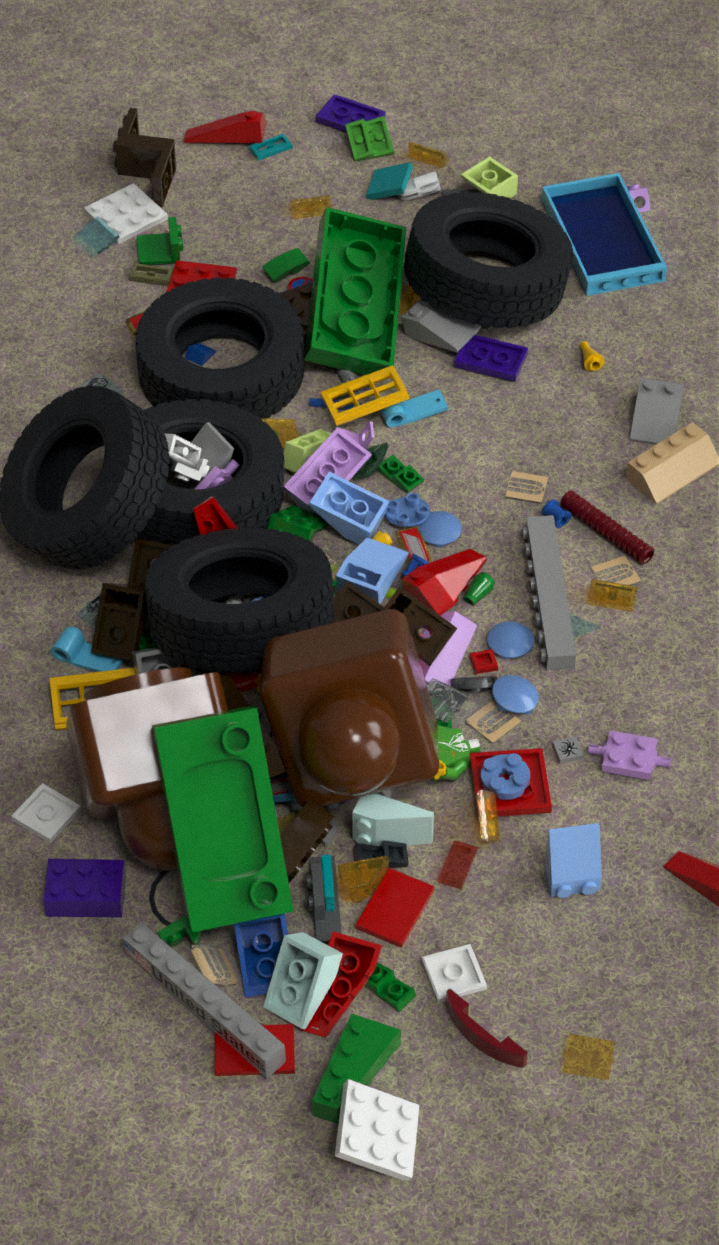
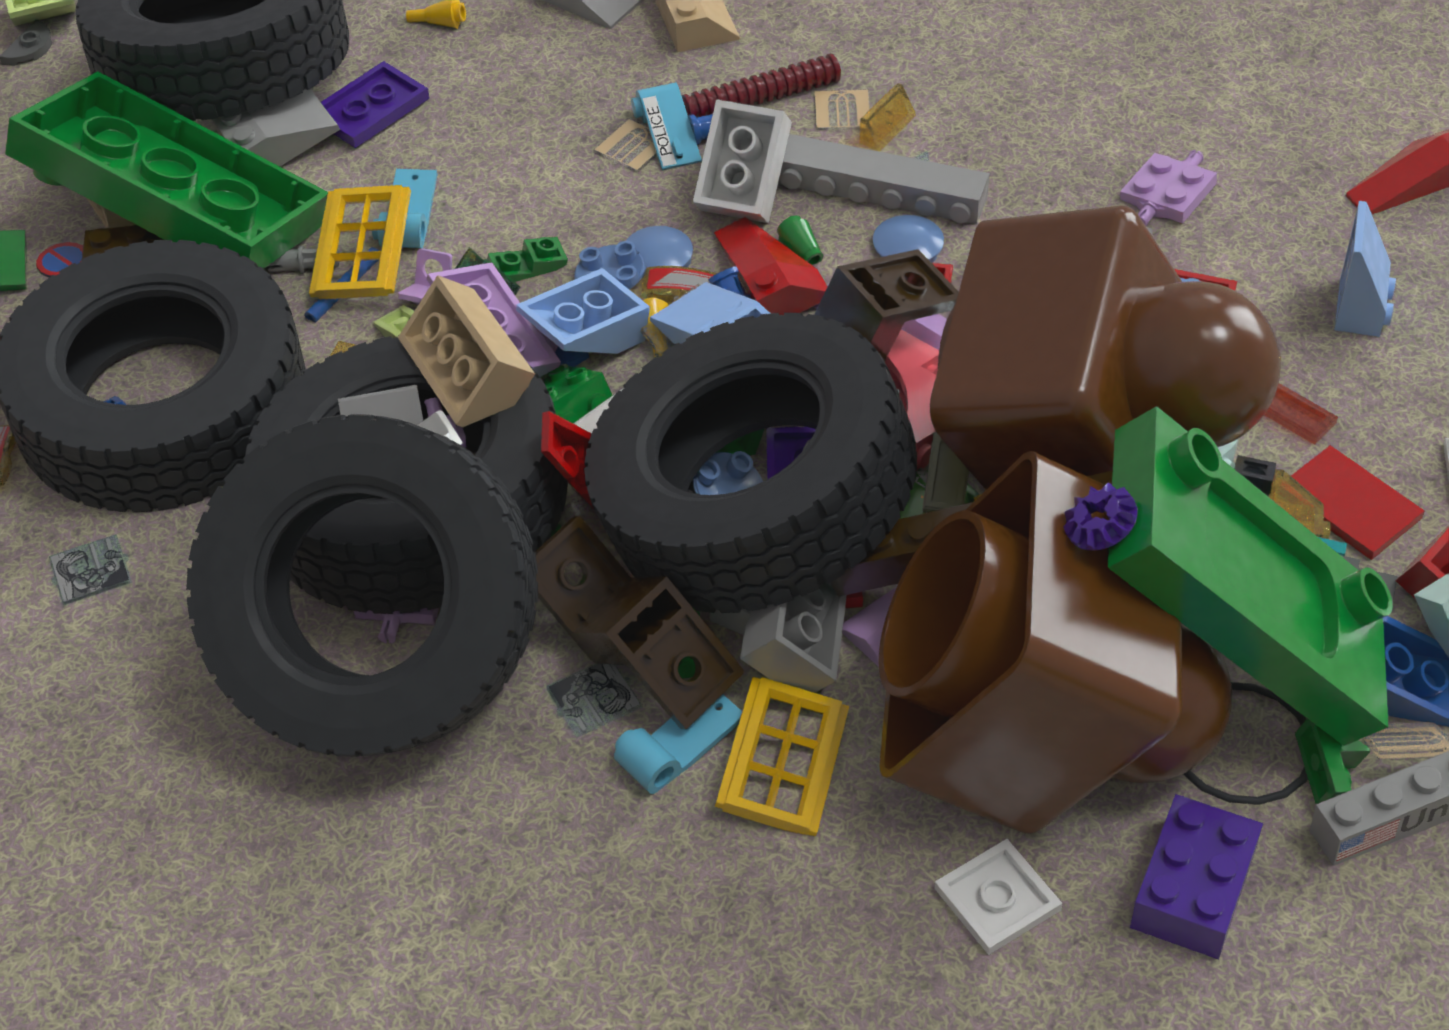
camera: 65 degrees left, 0 degrees up
none -> tan slope [398,275,535,427]
none -> medium azure door [631,82,702,170]
none -> white brick [693,99,792,223]
none -> dark purple gear [1063,483,1138,550]

